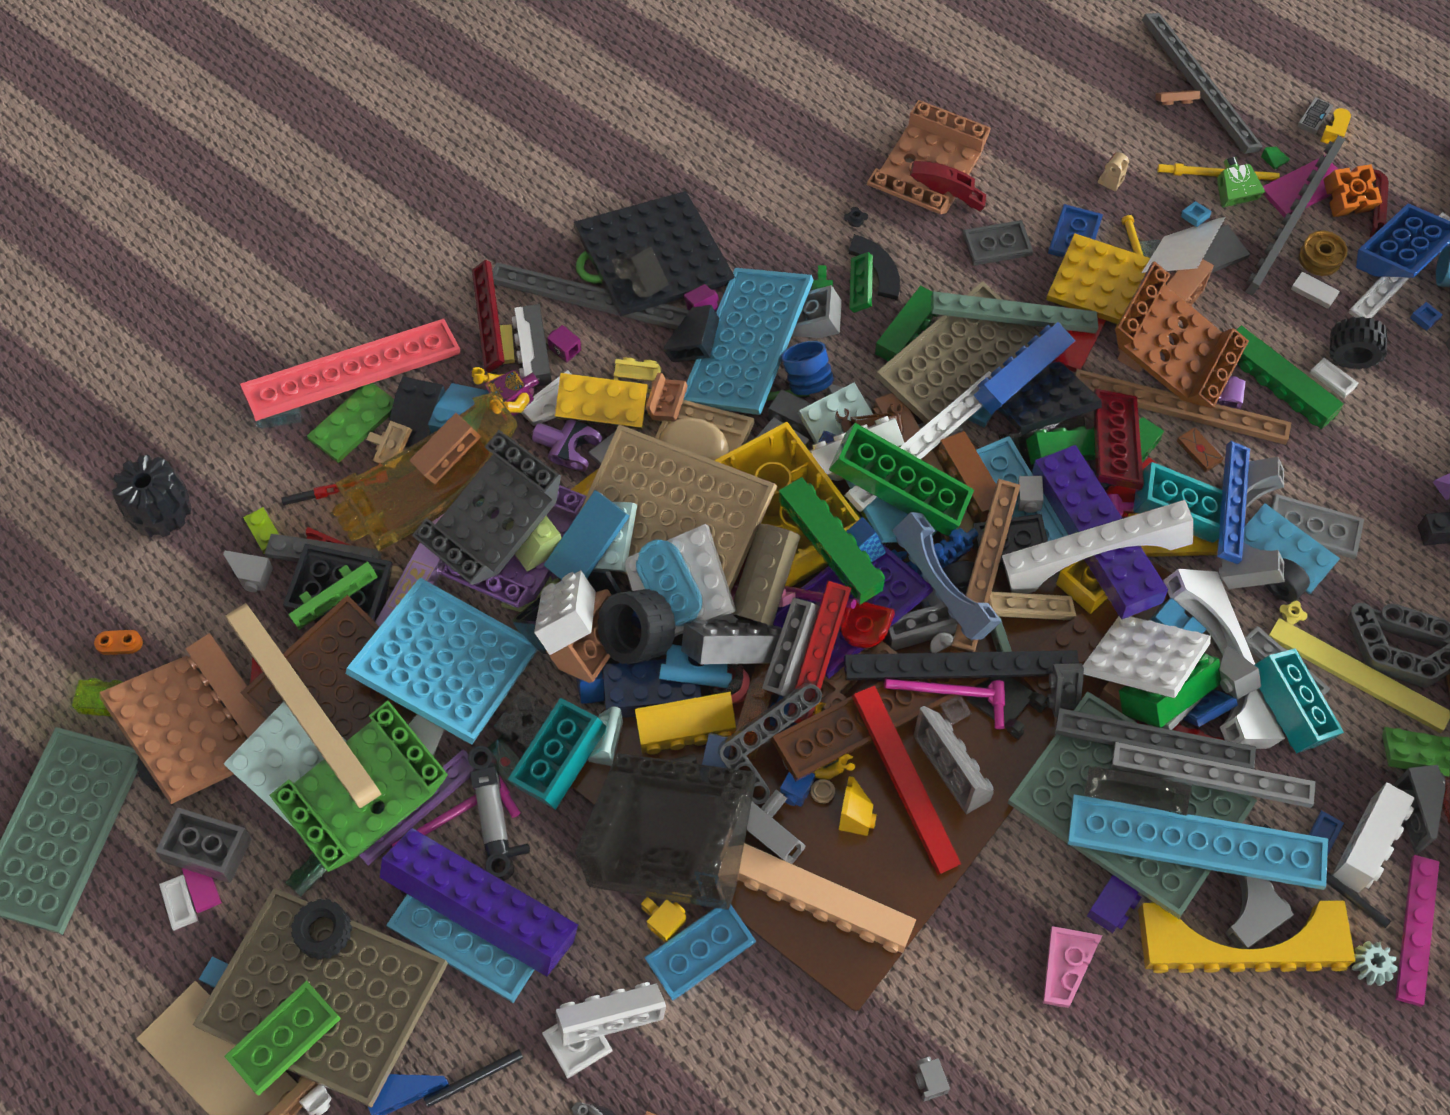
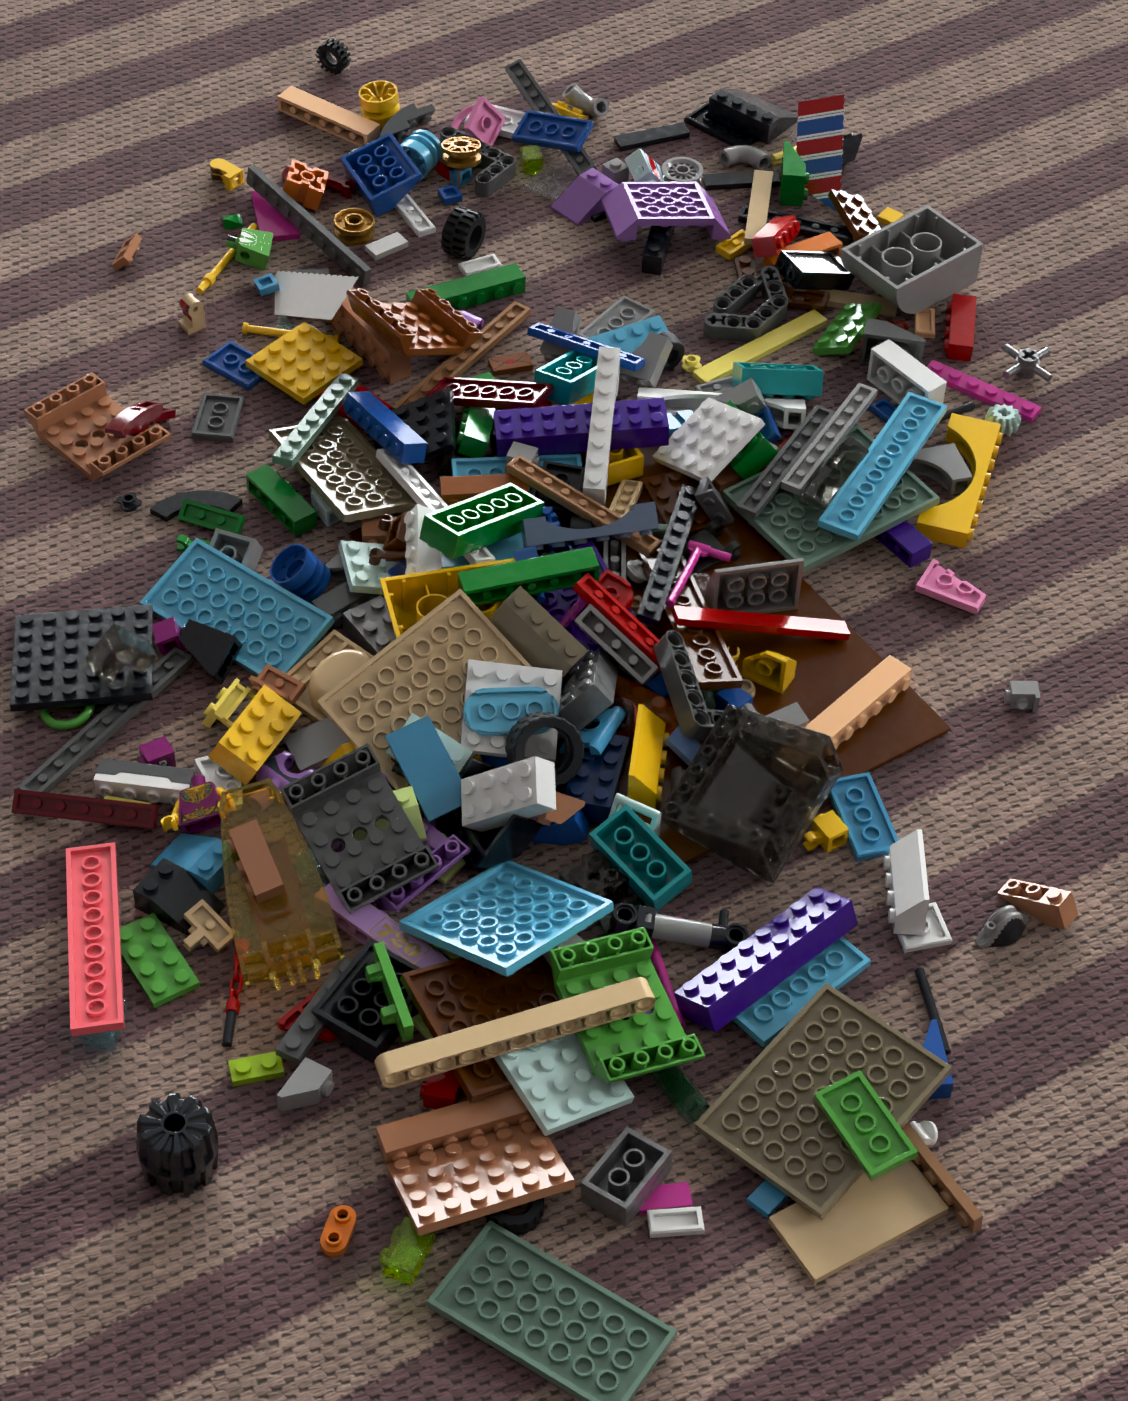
camera: 75 degrees left, 15 degrees down
black tyre [291,899,352,960] -> none
dark grey plate [1142,13,1263,154] -> none
tile [1297,97,1333,135] -> none

